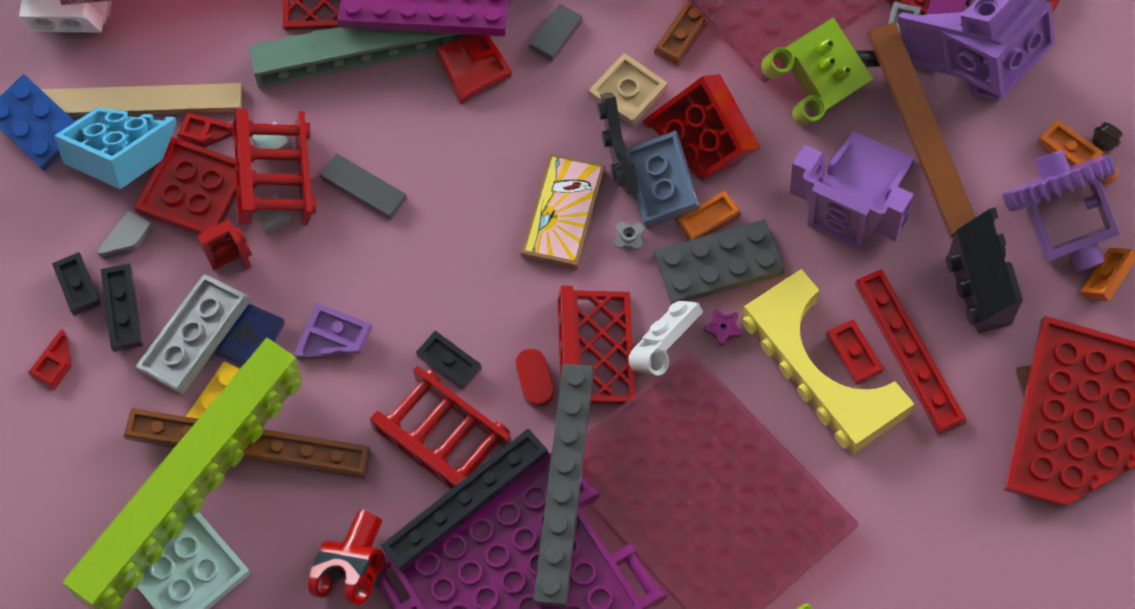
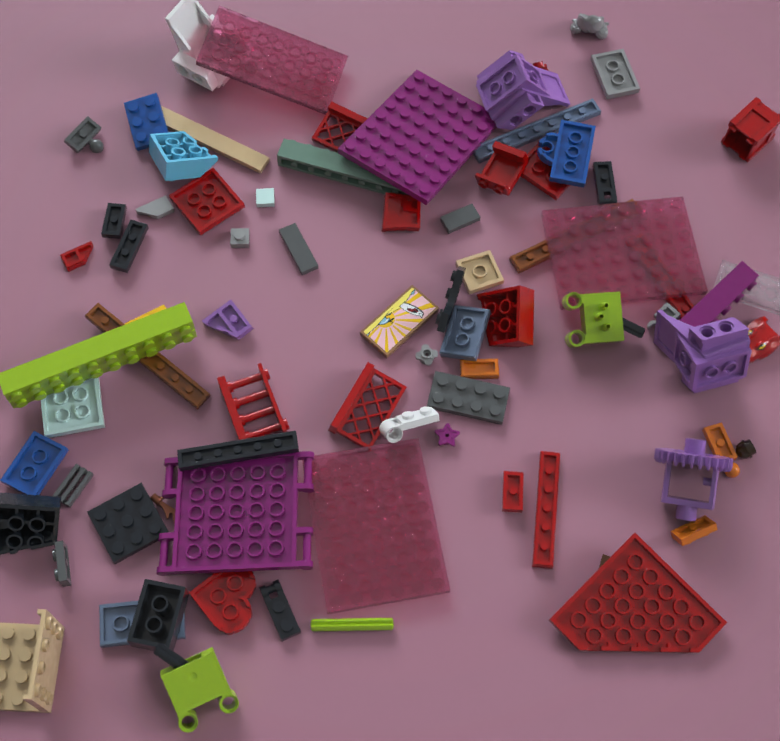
camera: 25 degrees right, 0 degrees up
light grey tile [135,274,251,395] -> none
red tile [177,112,233,147] -> none
red bracket [197,219,252,270] -> none
clear blue tile [213,304,285,366] -> none
red fence [232,109,317,225] -> none
red connector [308,510,385,605] -> none
black plate [416,330,482,390] -> none
red tile [516,348,553,407] -> none
dark grey plate [534,364,594,607] -> none
light yellow arch [742,269,914,455] -> none
medium lavender piece [790,130,915,249] -> none
dark orange tile [867,22,976,237] -> none
black wedge [946,207,1023,333] -> none

